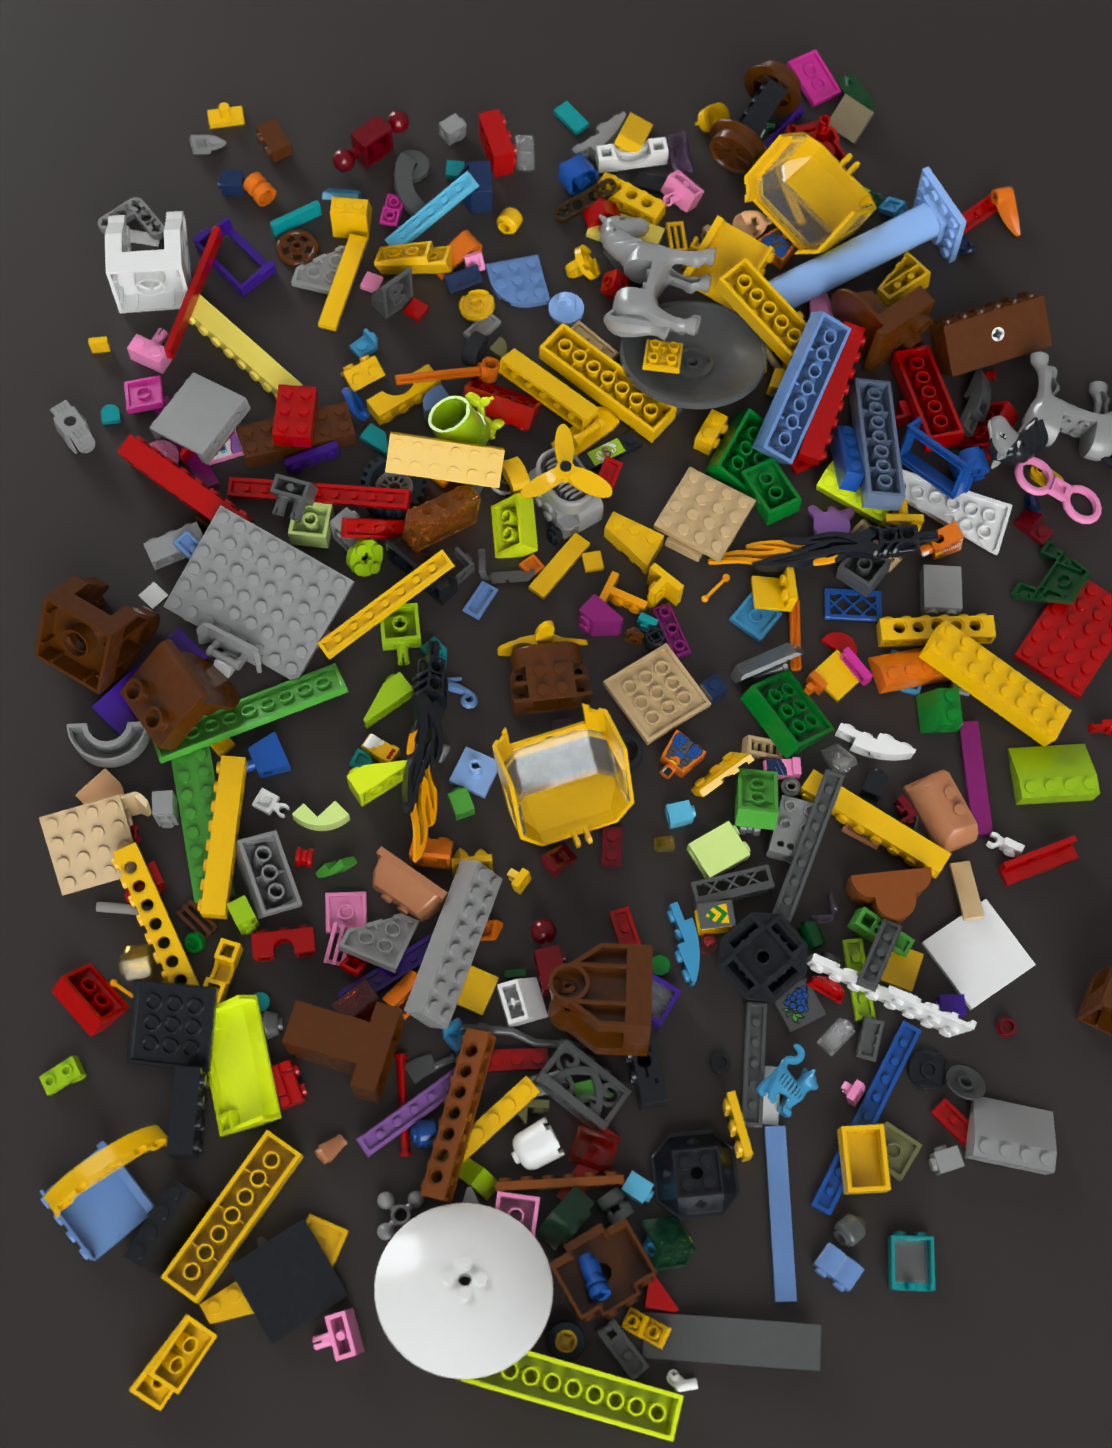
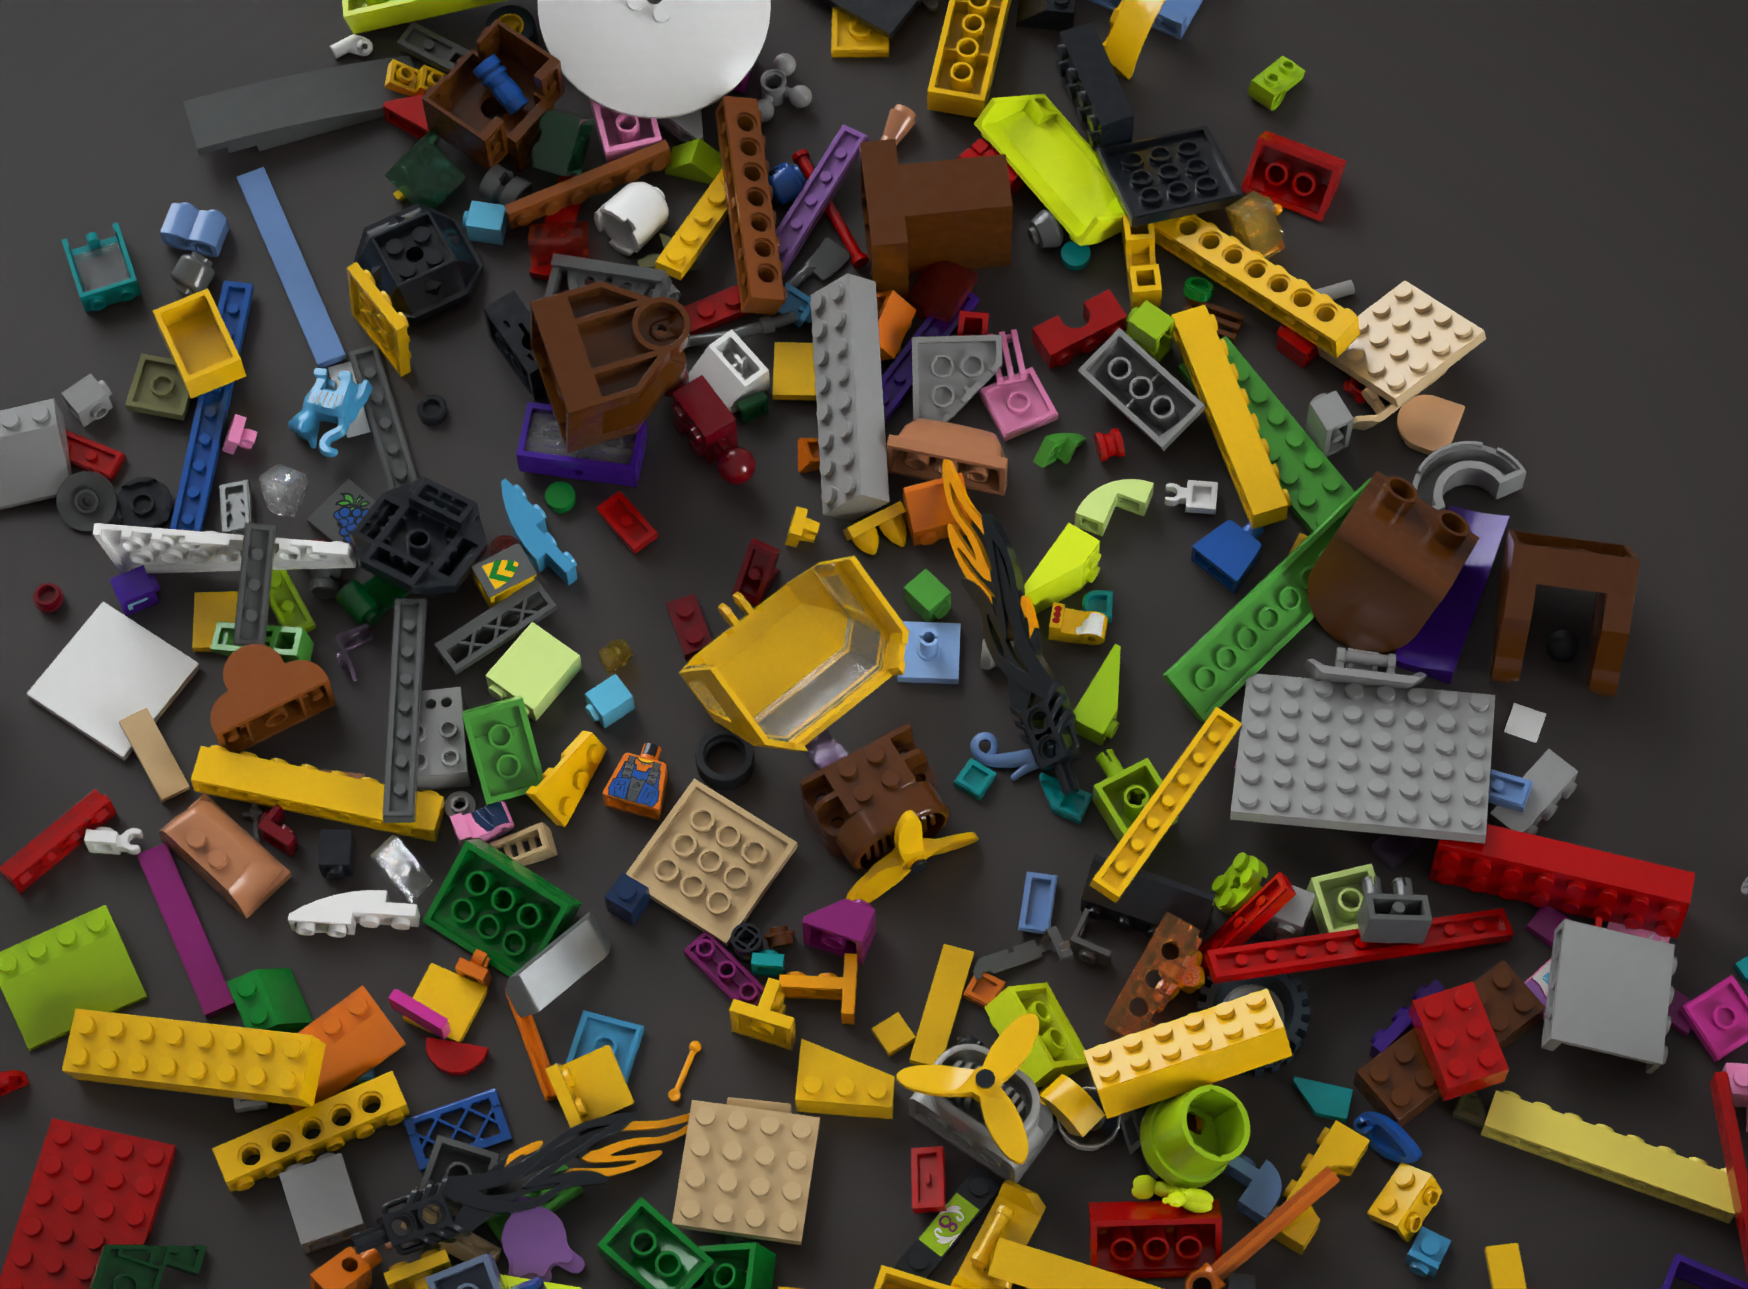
camera: 165 degrees right, 5 degrees down
none -> teal tile [954,758,997,801]

